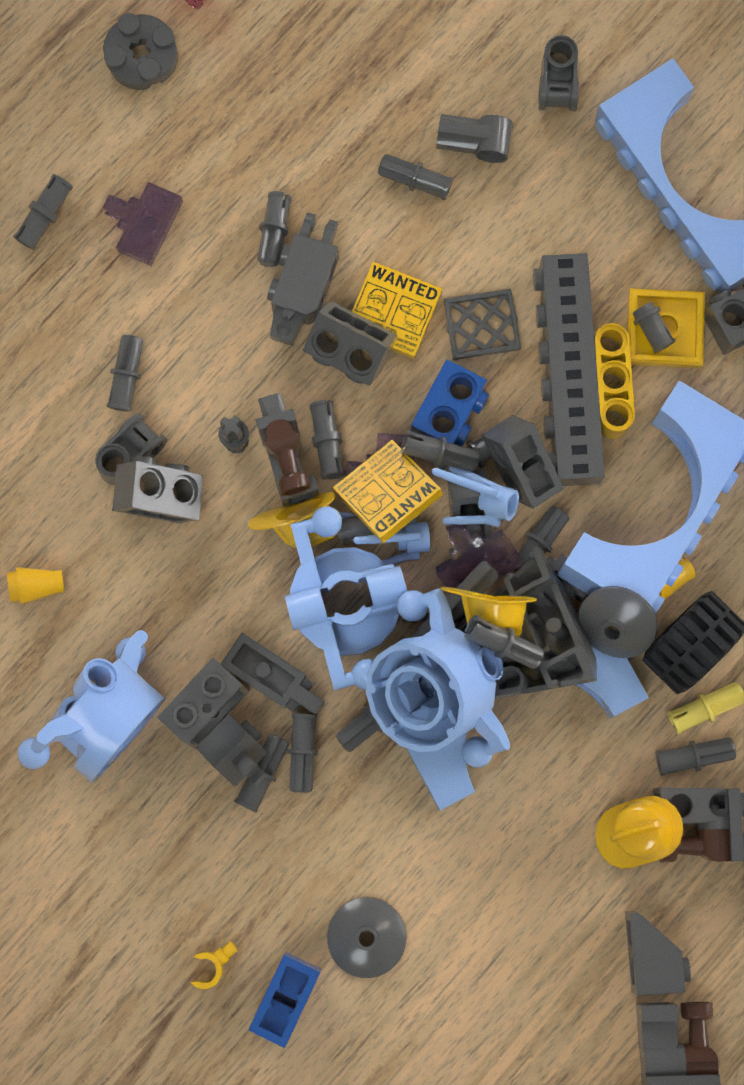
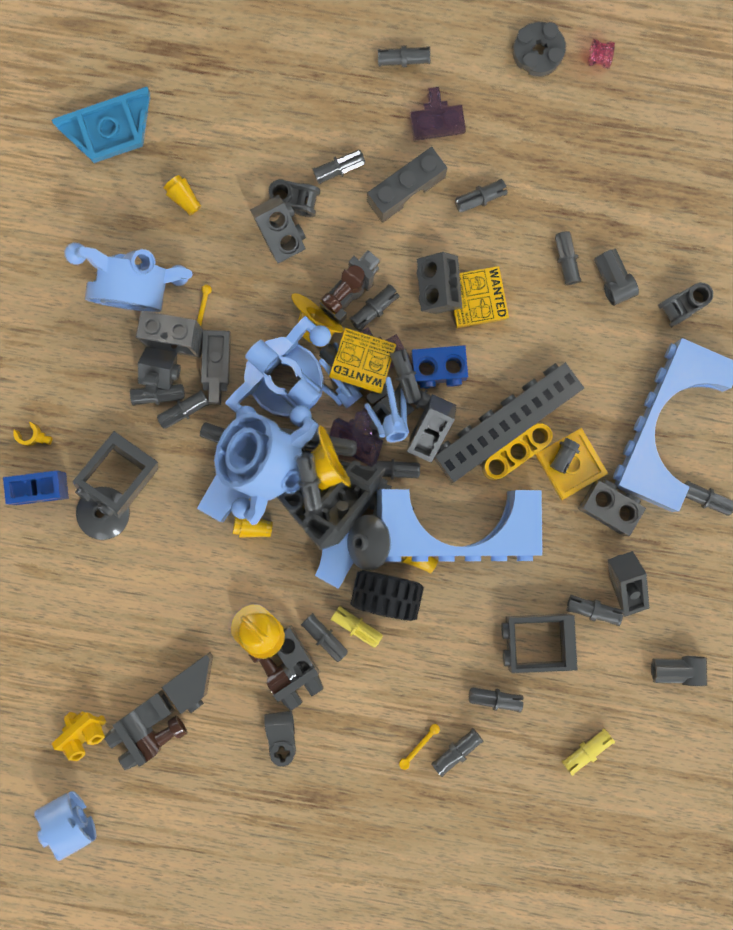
camera: 55 degrees right, 5 degrees up
dark grey axle [218,415,249,453] -> none
dark grey hinge [267,212,339,346] -> none
dark grey window [444,289,521,360] -> none
none -> dark grey window [73,431,159,519]
none -> yellow hinge [197,285,212,326]
none -> yellow cone [232,517,273,538]
none -> dark grey tile [366,383,394,408]
none -> dark grey arch [367,147,448,223]

